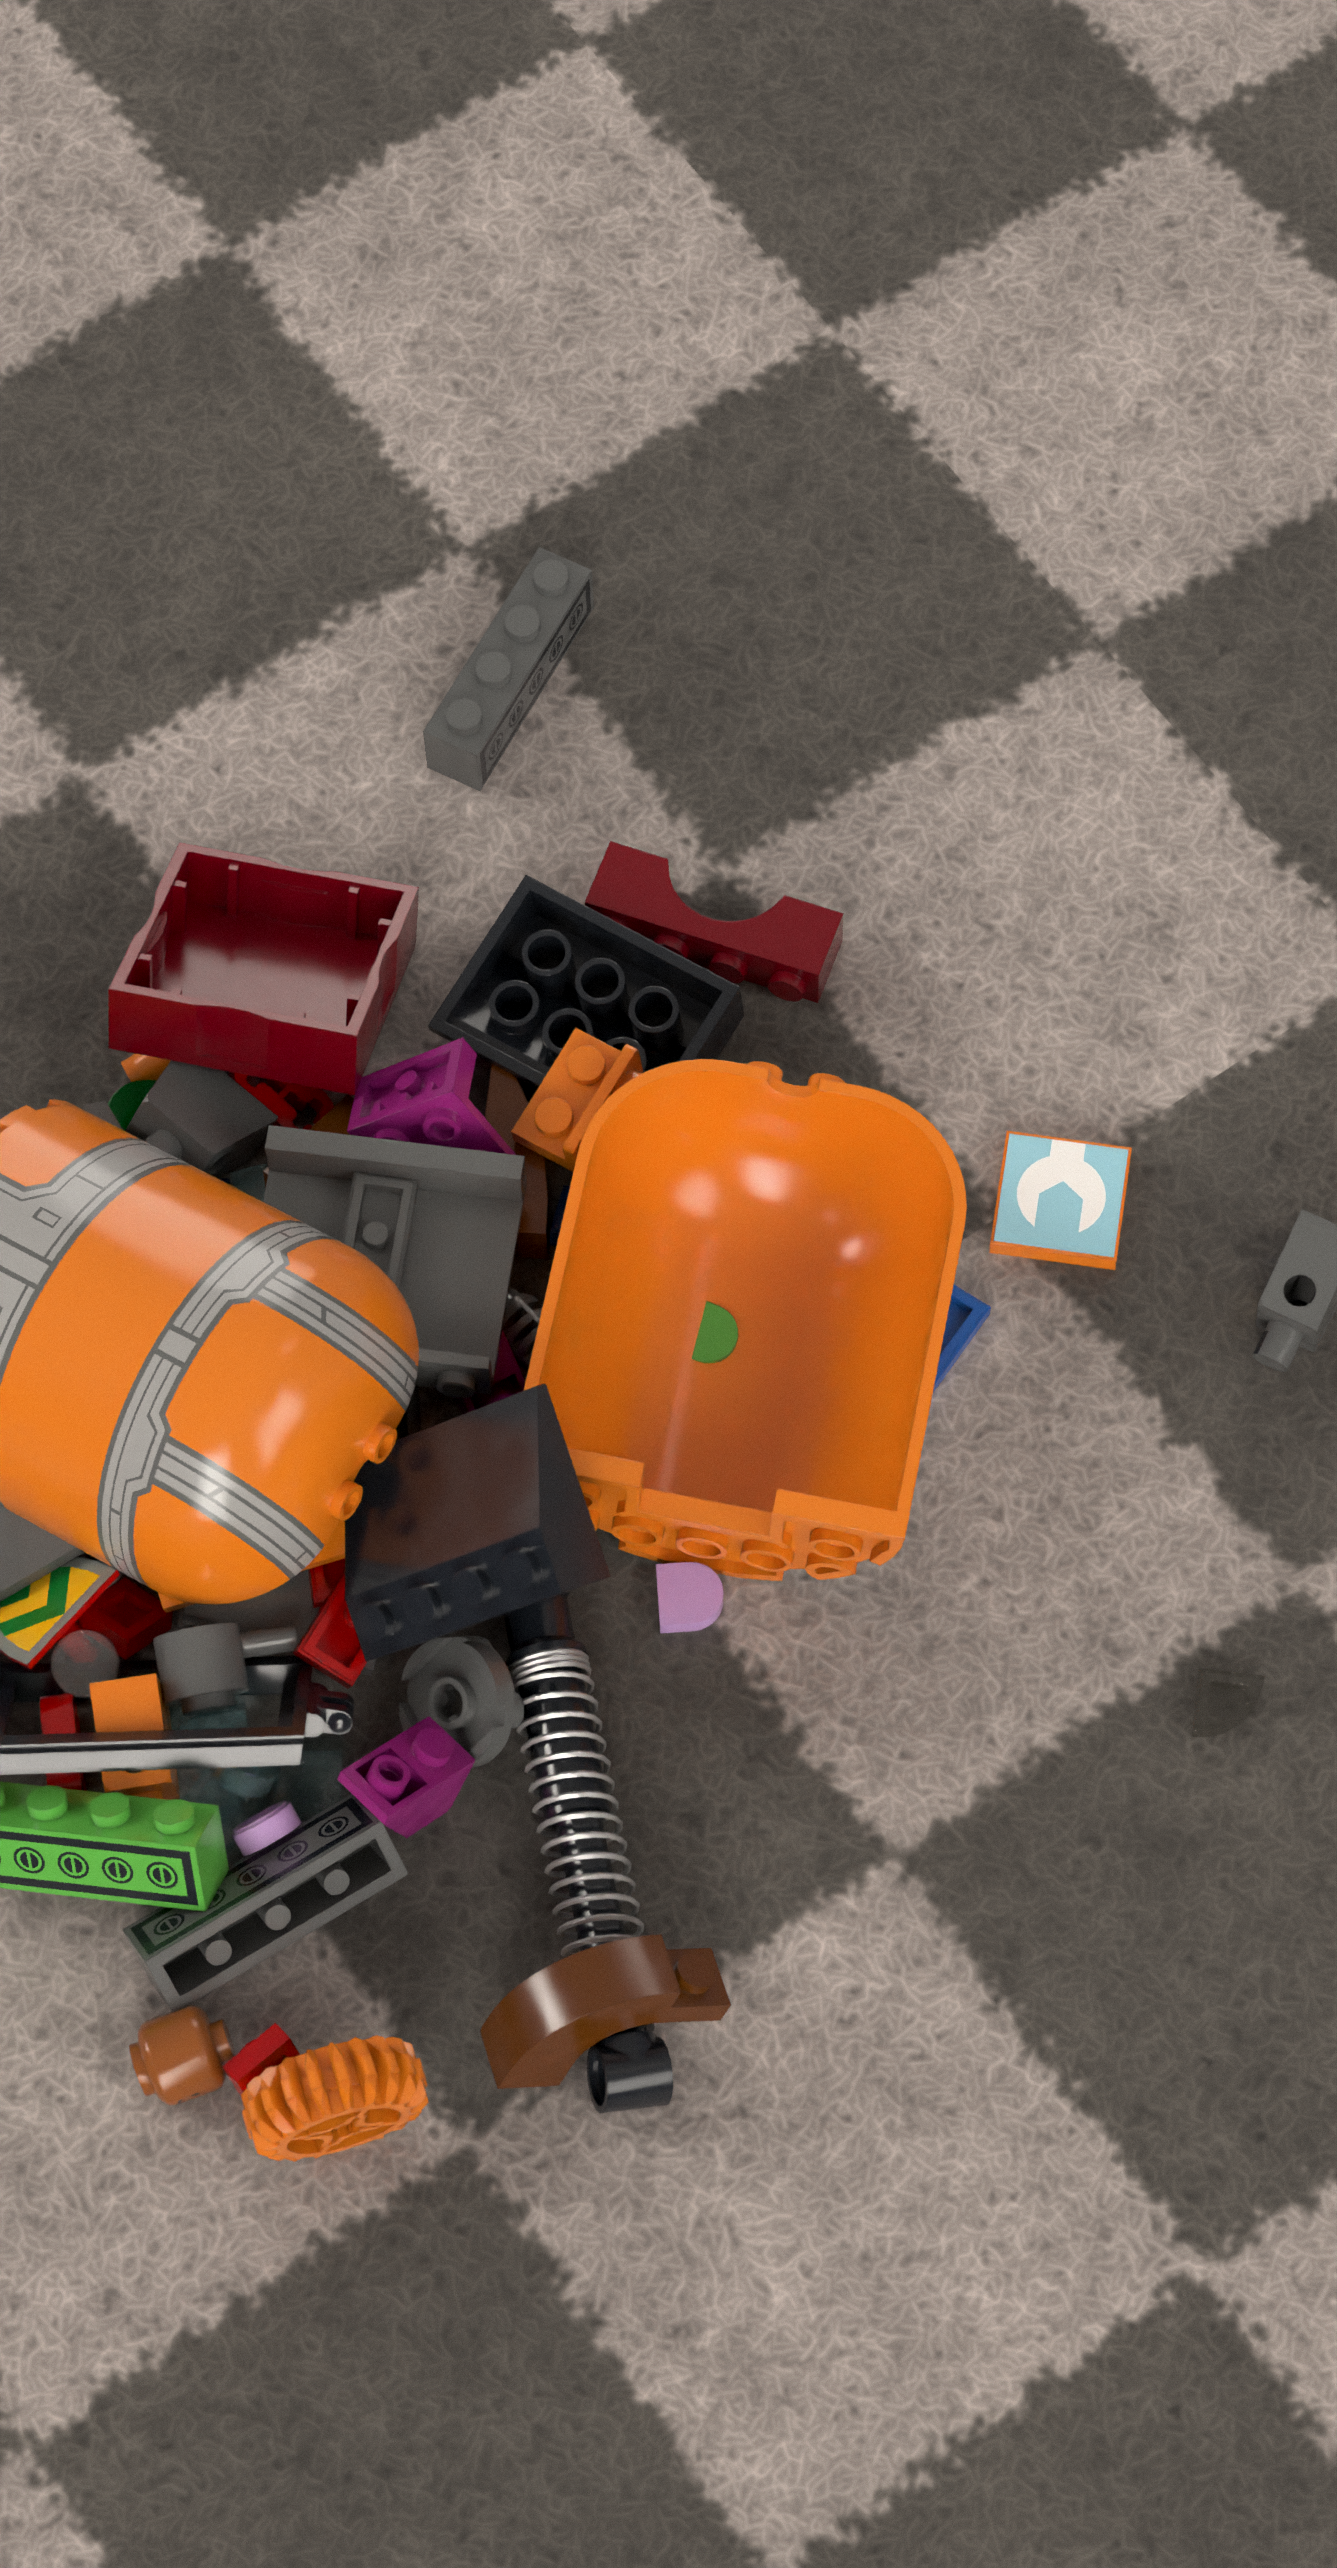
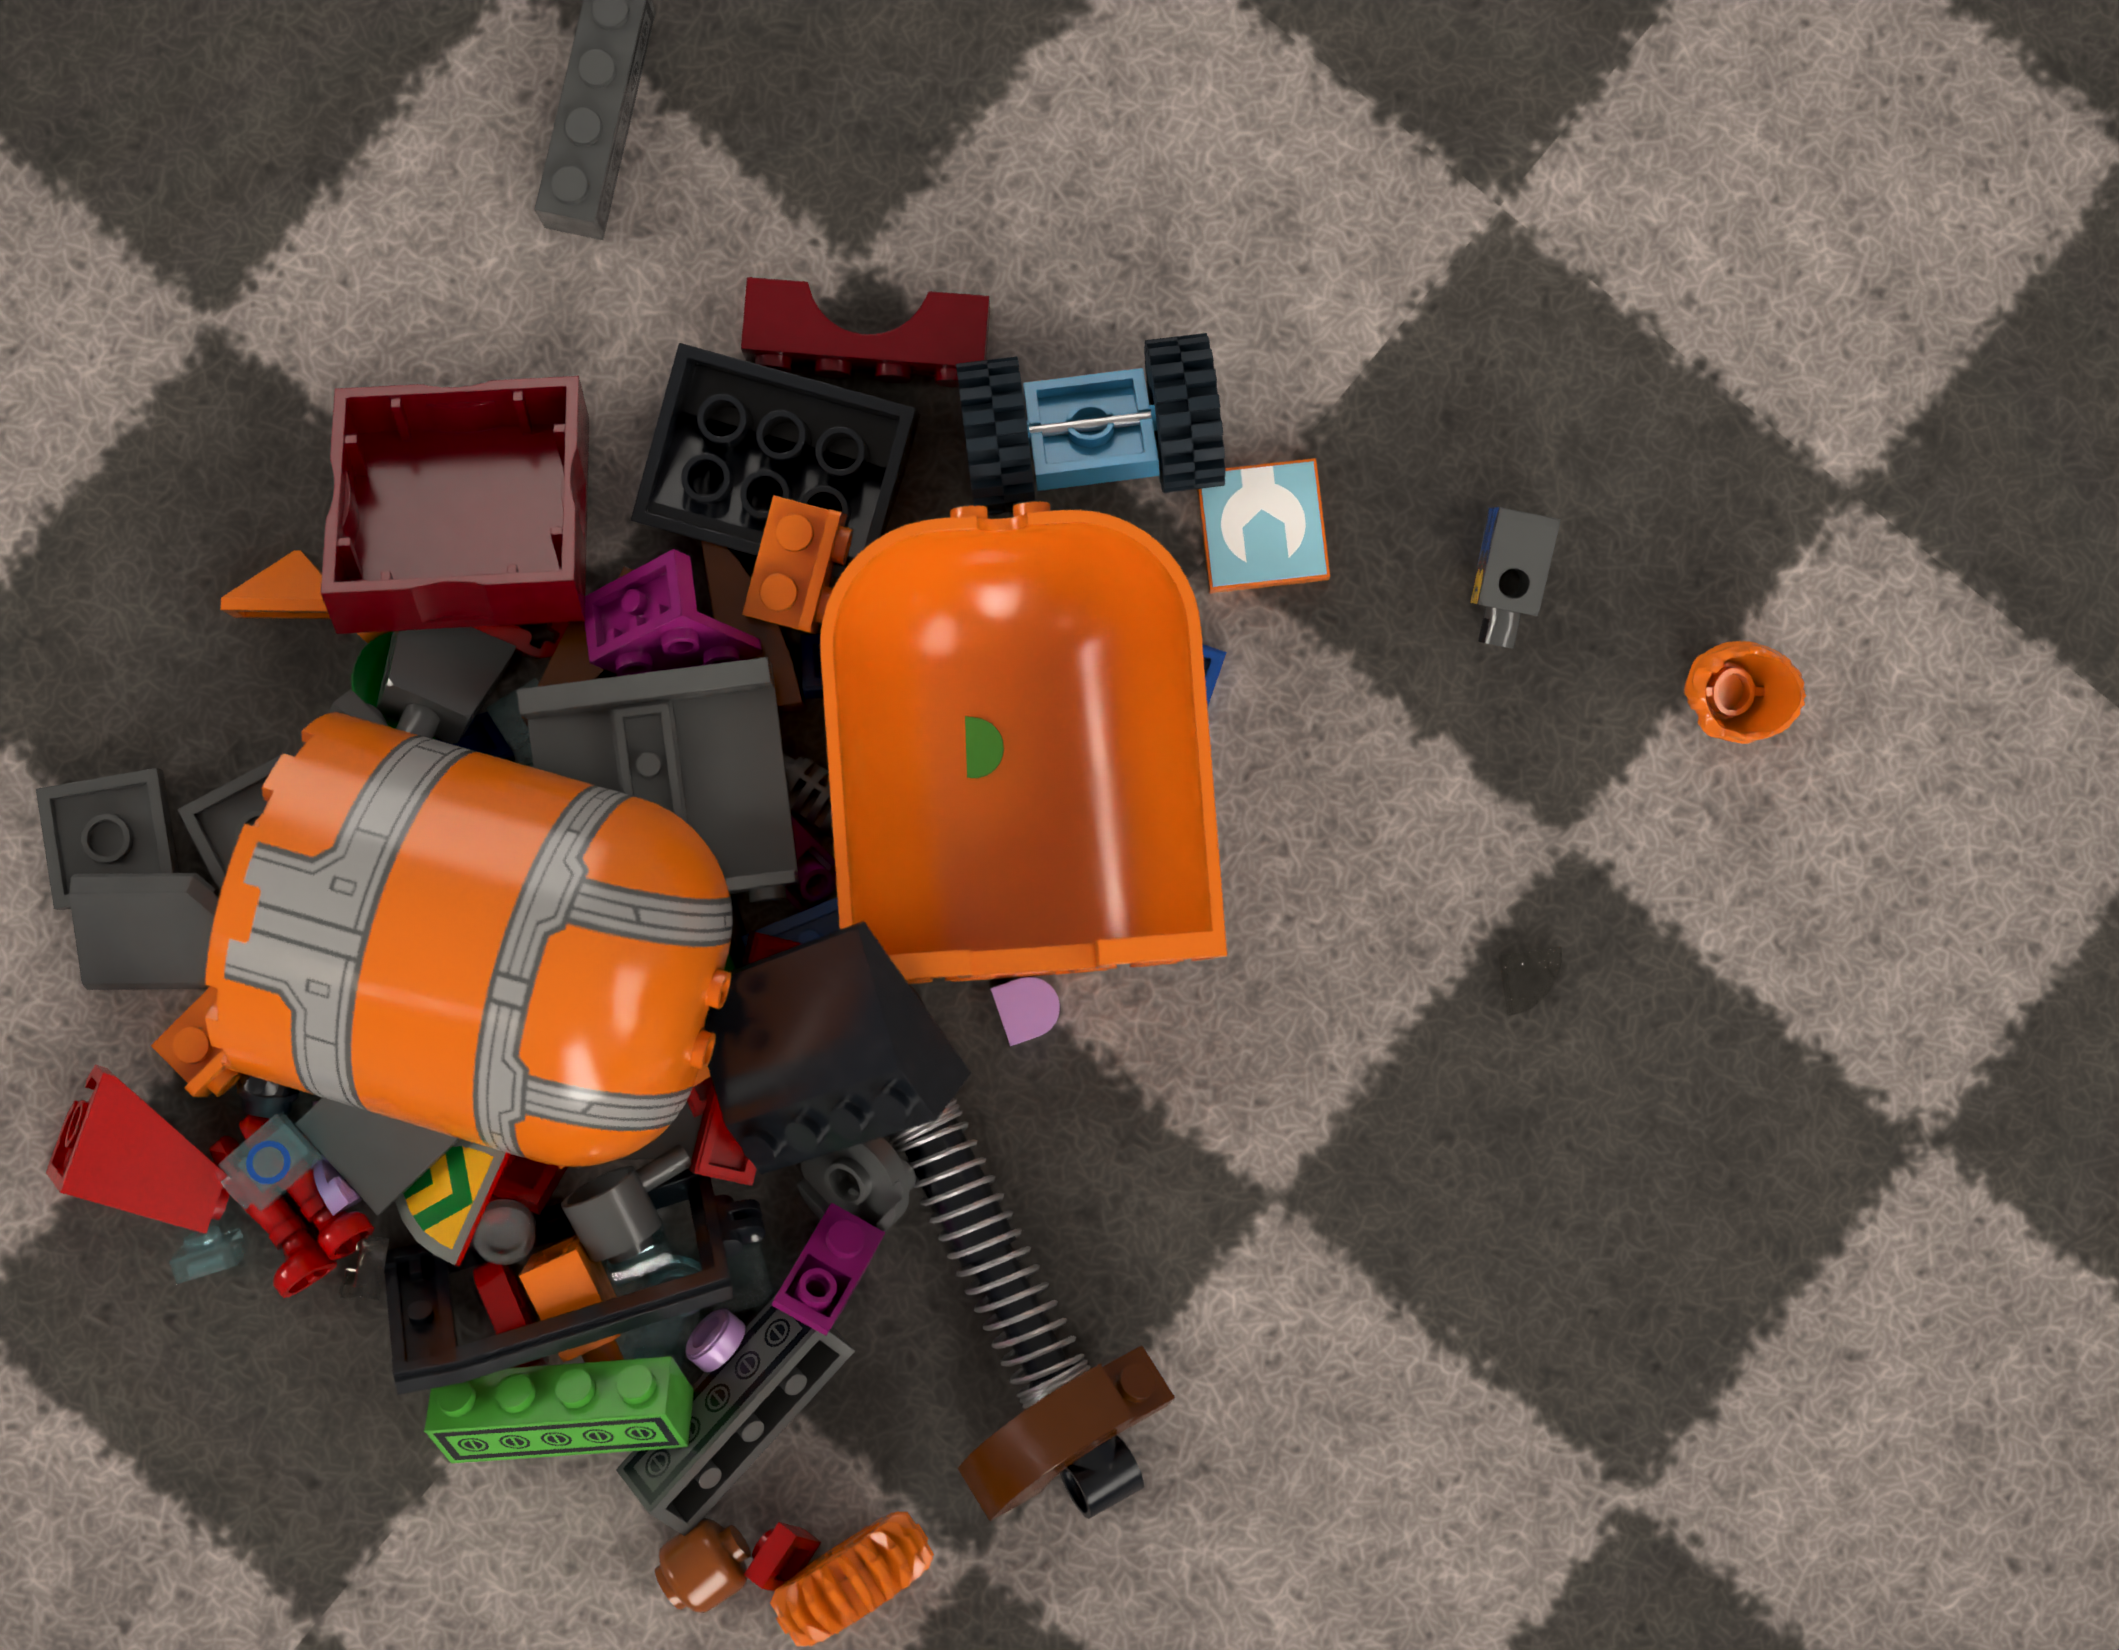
camera: 20 degrees left, 20 degrees up
none -> orange slope [221,550,330,619]
none -> plate [956,333,1226,515]

